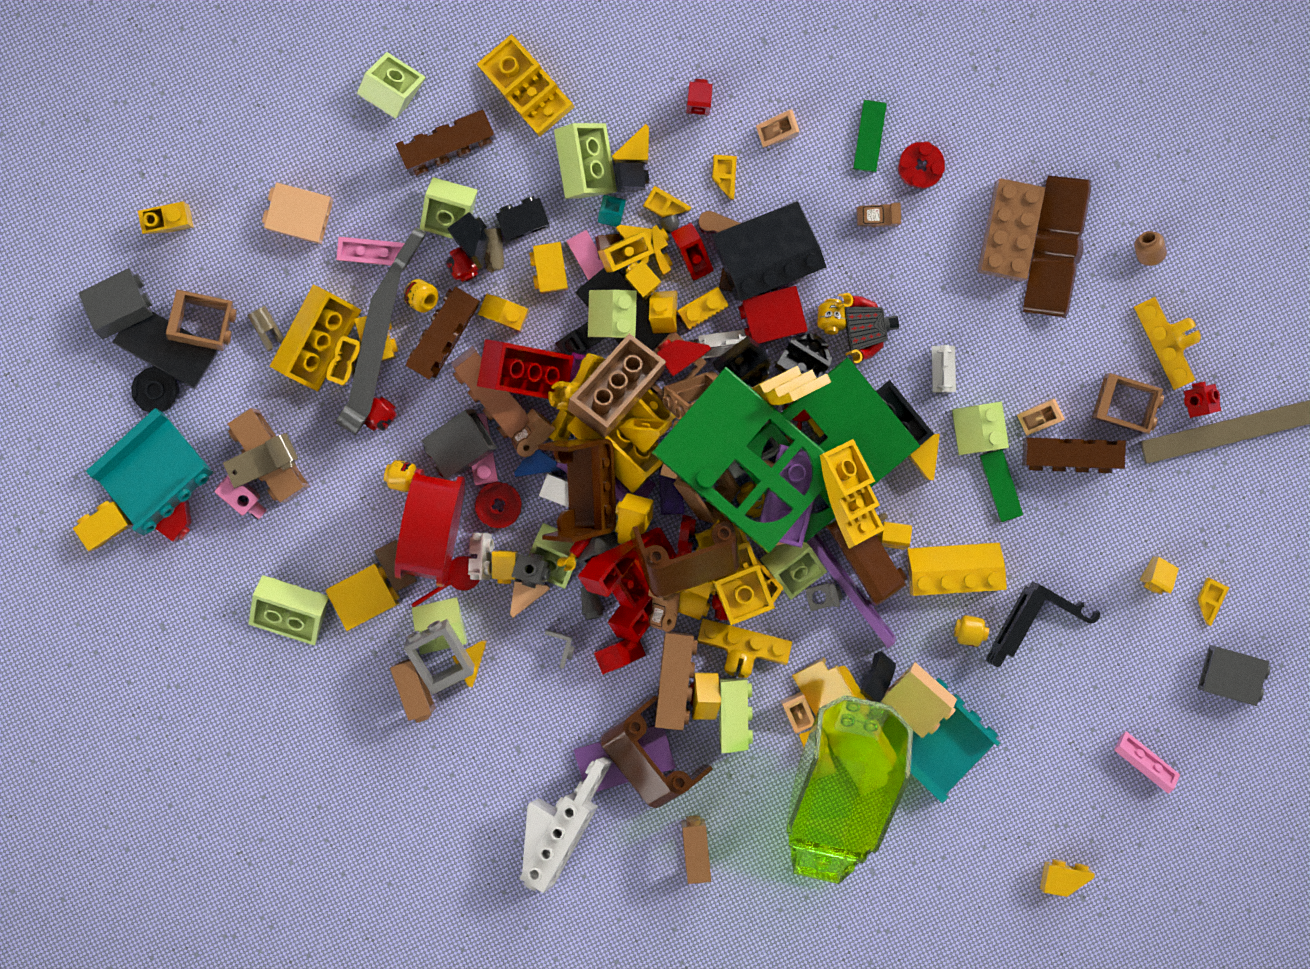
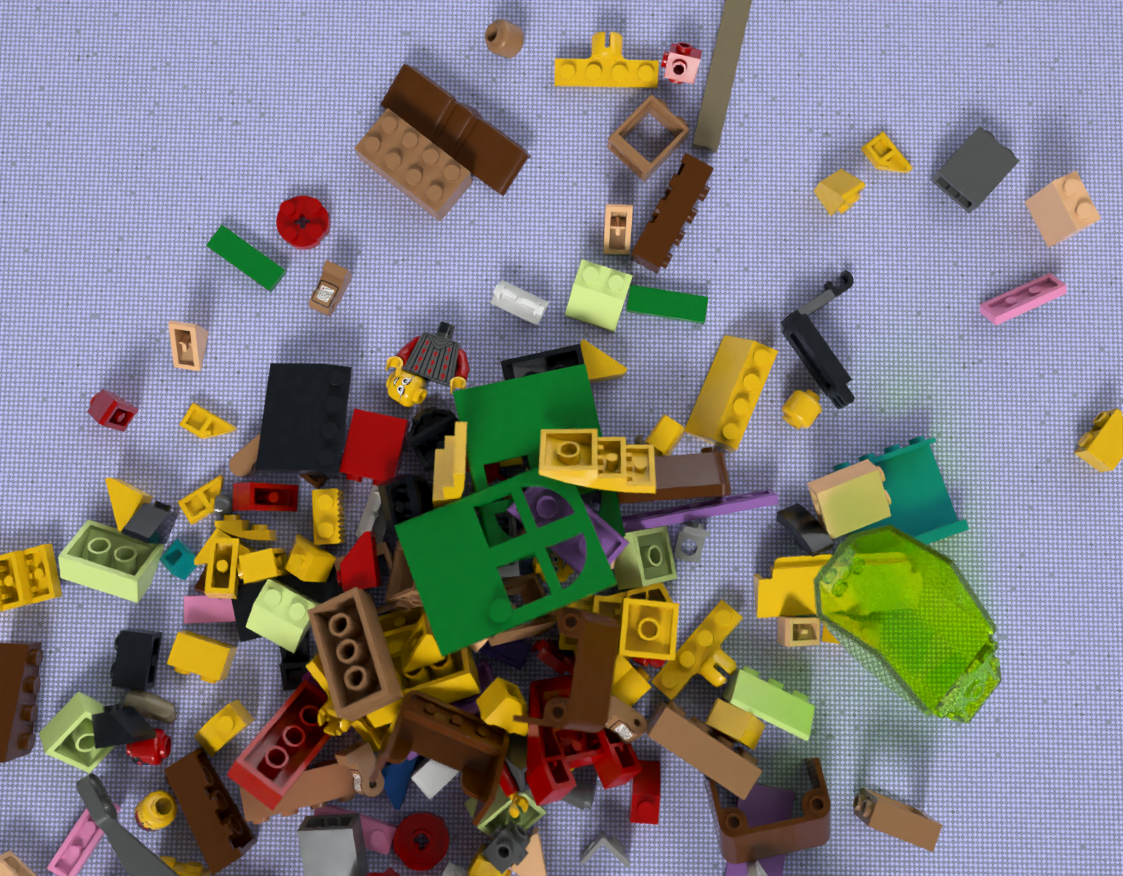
camera: 65 degrees left, 5 degrees down
none -> light nougat brick [1025,171,1101,248]

